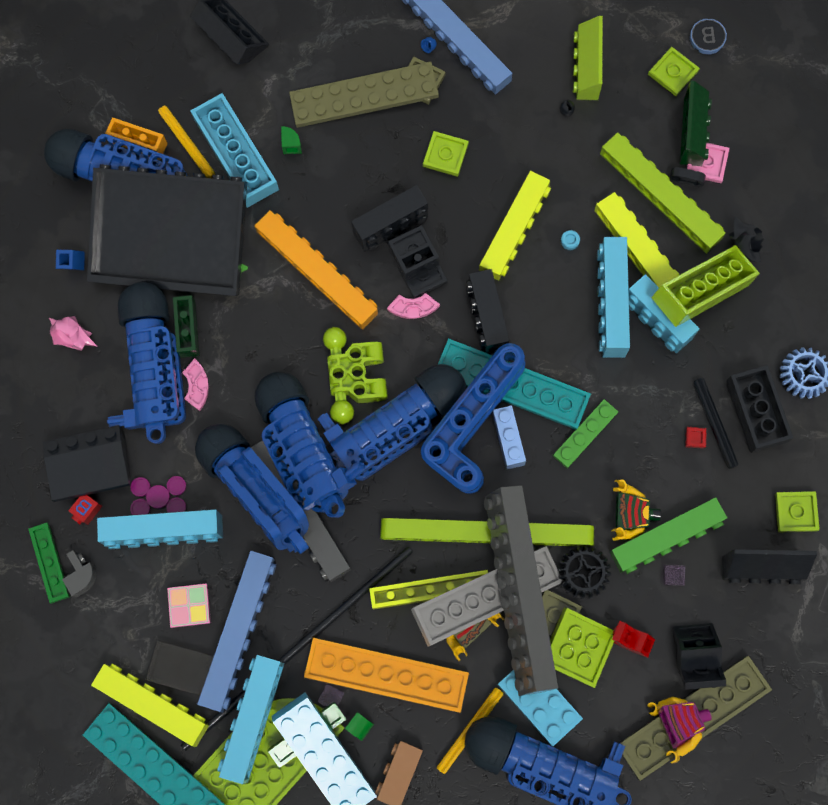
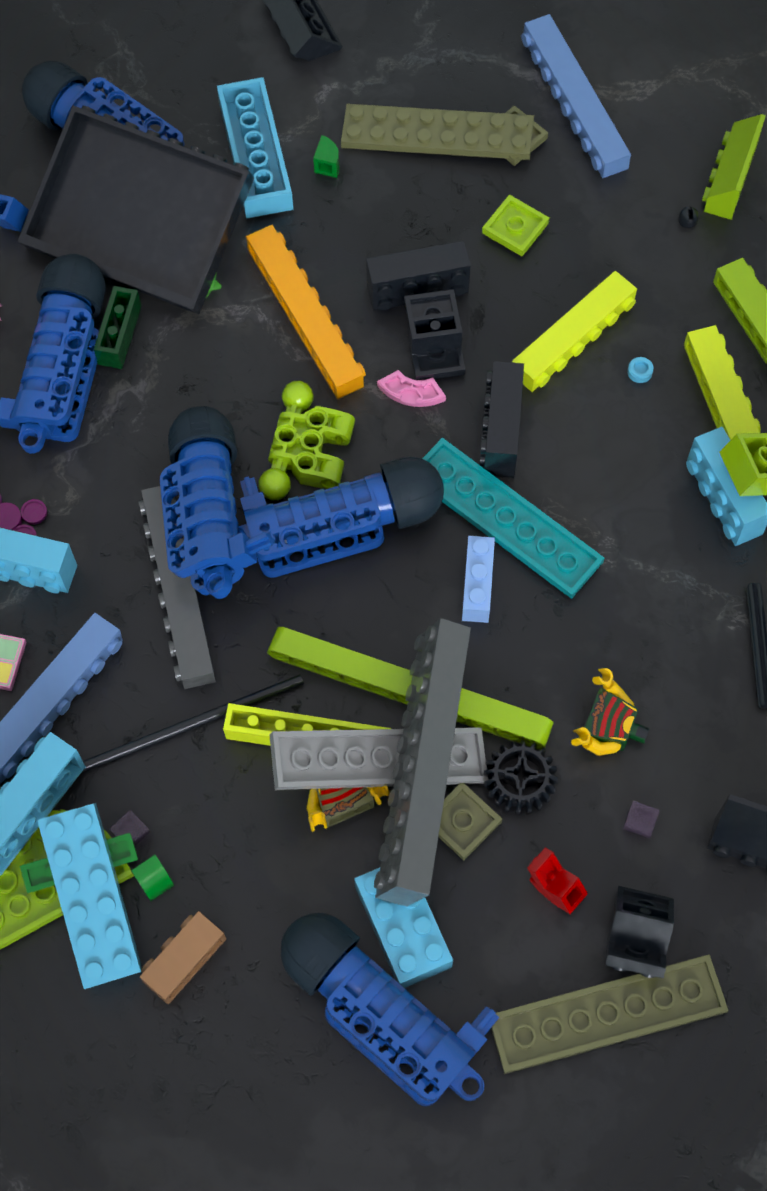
camera: 15 degrees right, 10 degrees down
light orange brick [105,117,168,160] -> none
yellow axle [158,105,215,178] -> none
bright pink tile [182,358,209,411] -> none
blue piece [195,424,309,554] -> none
light orange plate [304,638,469,713] -> none
blue hinge [421,37,437,53] -> none
blue beam [421,343,525,494] -> none
yellow axle [437,688,503,774] -> none
lime plate [550,607,614,688] -> none
bright green plate [553,399,618,469] -> none
medium azure brick [597,237,630,358] -> none
bright green brick [610,498,727,574] -> none
torso [647,697,712,763] -> none
red tile [685,427,706,448] -> none

